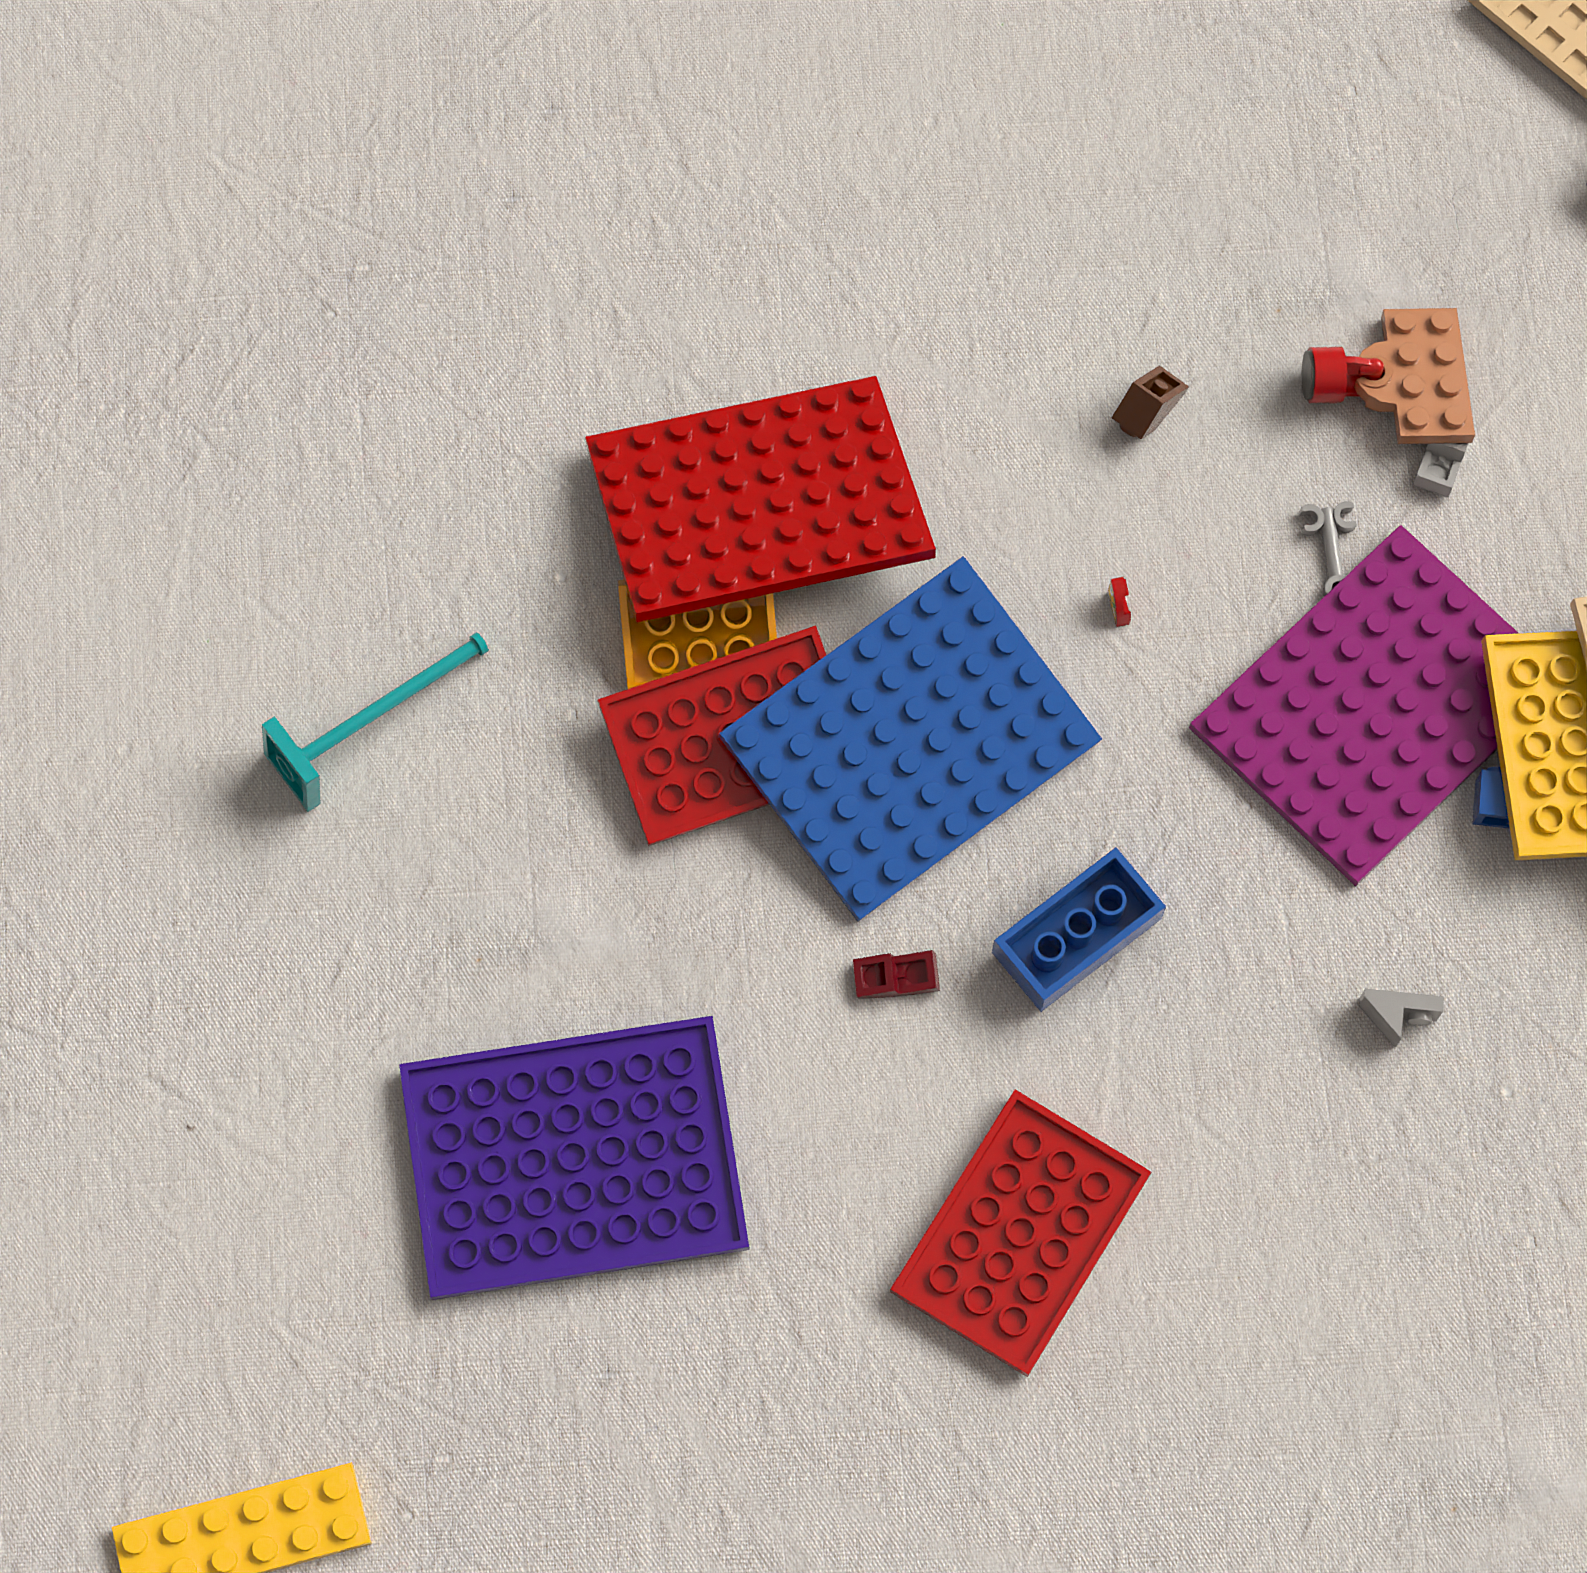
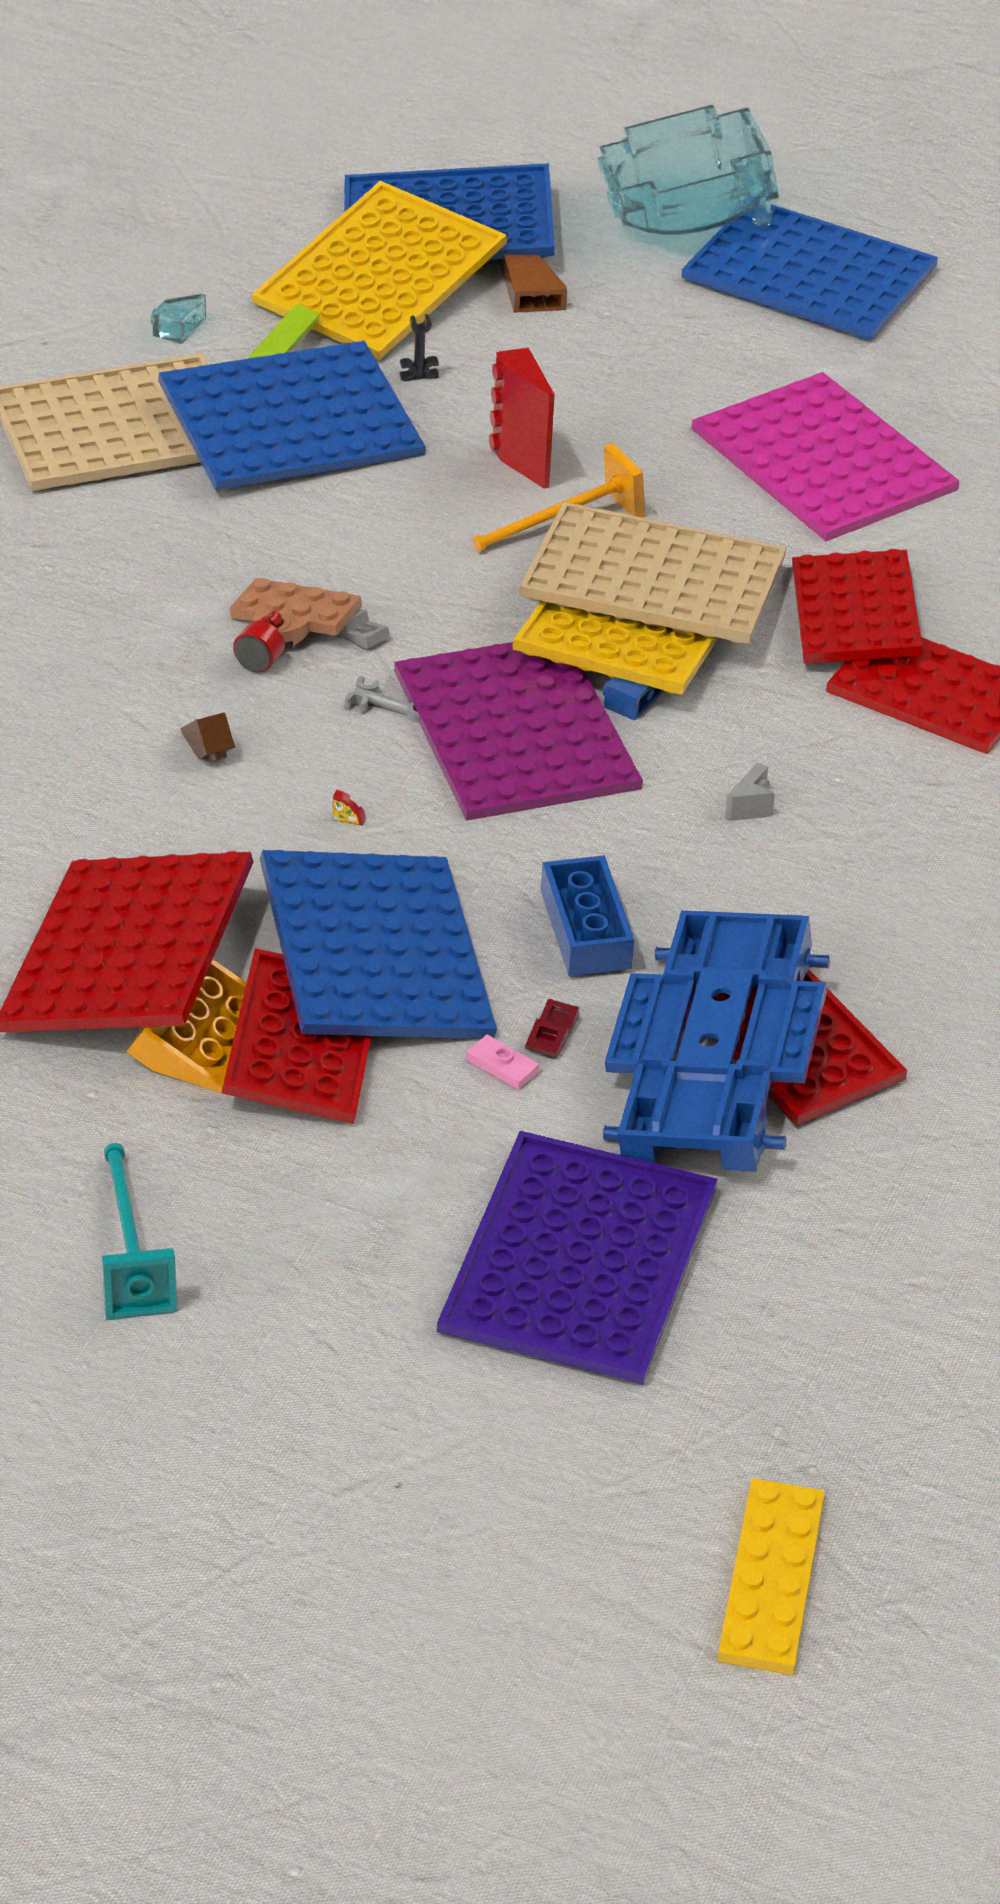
camera: 65 degrees left, 30 degrees down
none -> bright pink plate [466,1035,539,1090]
none -> blue piece [603,910,830,1172]

